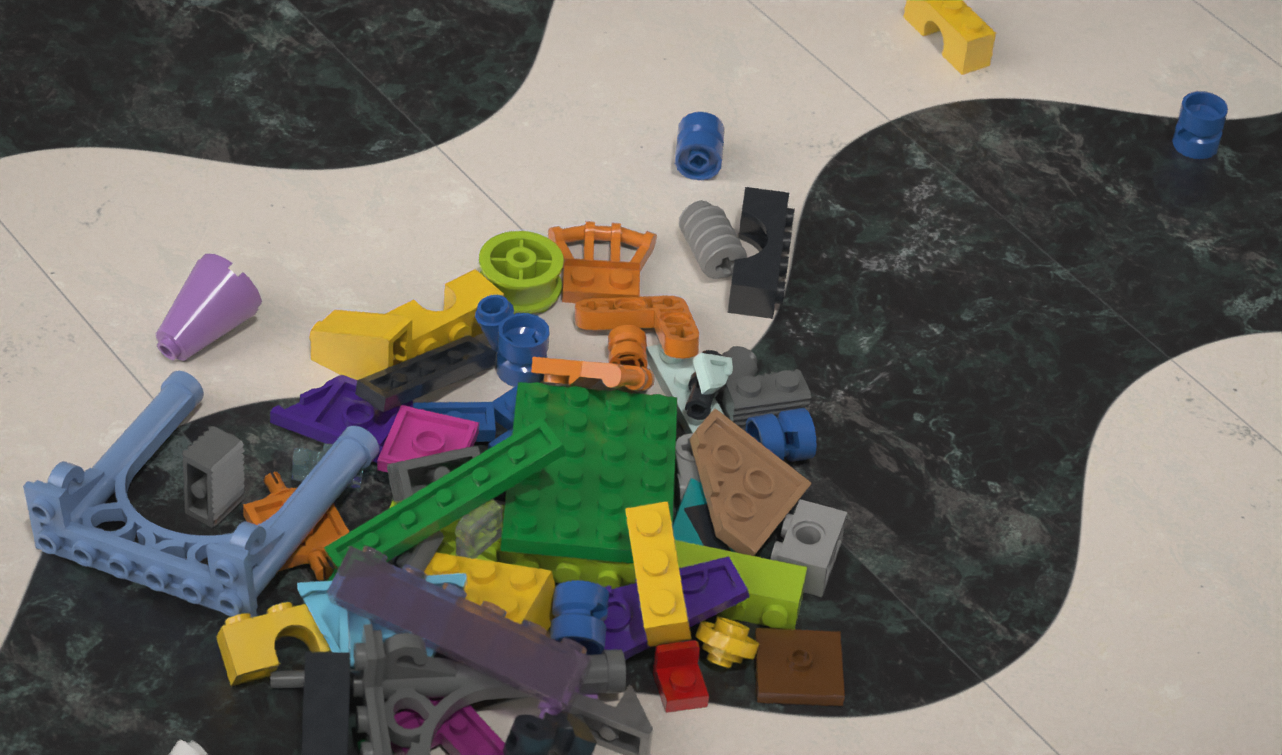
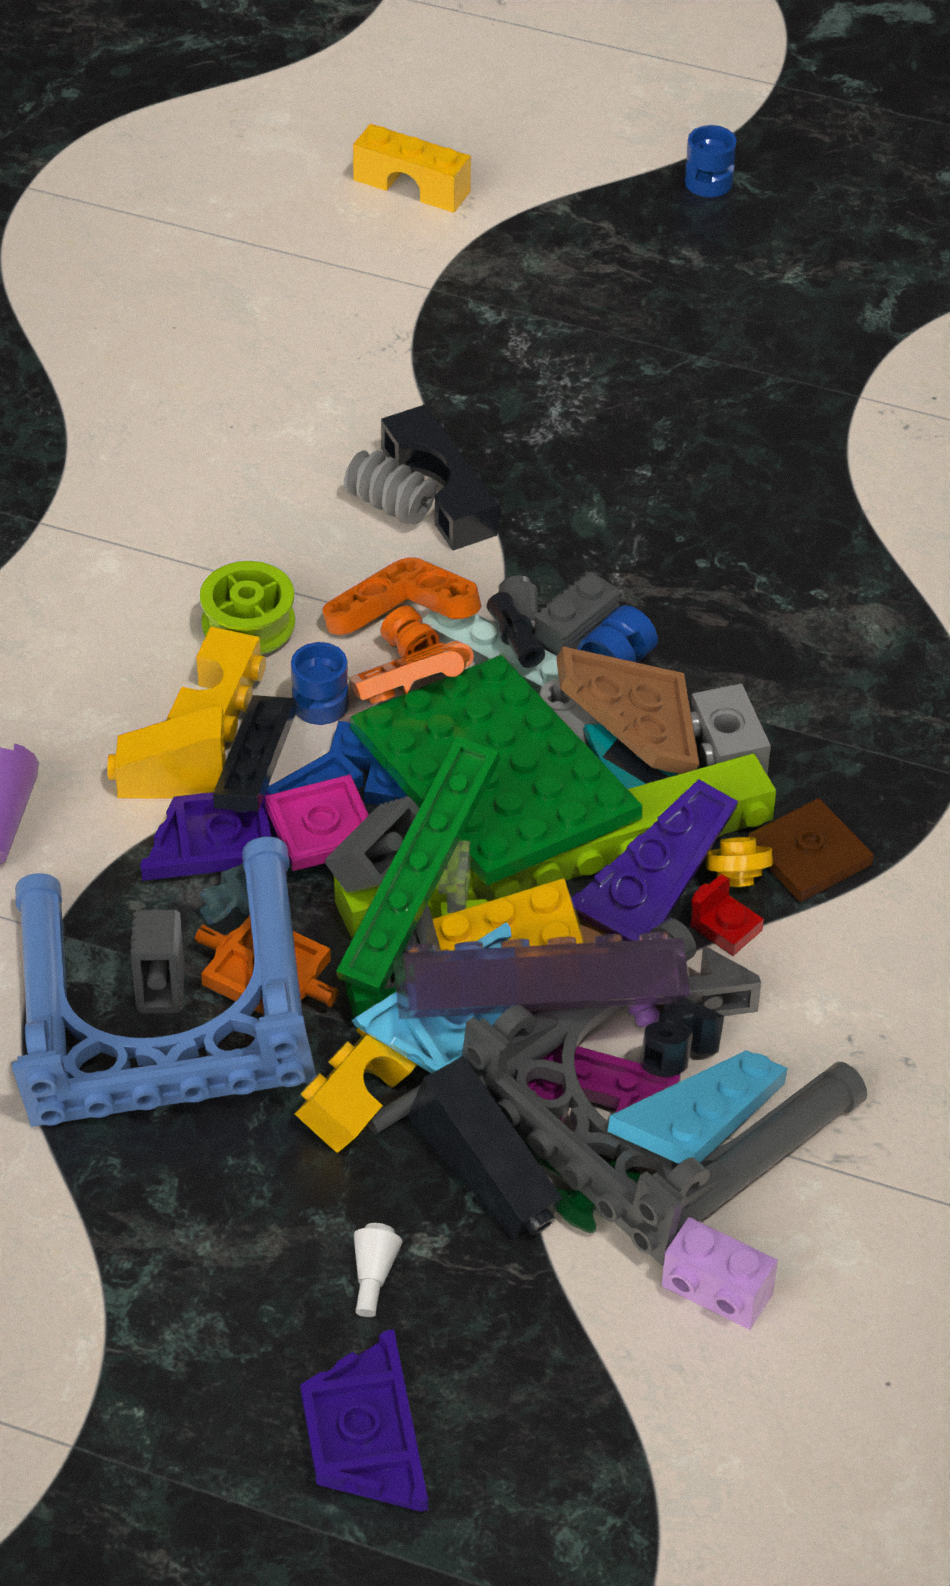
camera: 30 degrees left, 5 degrees up
blue cone [475,295,514,352] -> none
orange plate [548,221,657,303] -> none
blue wheel [549,580,609,656] -> none
yellow arch [625,501,691,646] -> none
blue wheel [675,111,725,180] -> none
light aqua tile [692,353,733,395] -> none

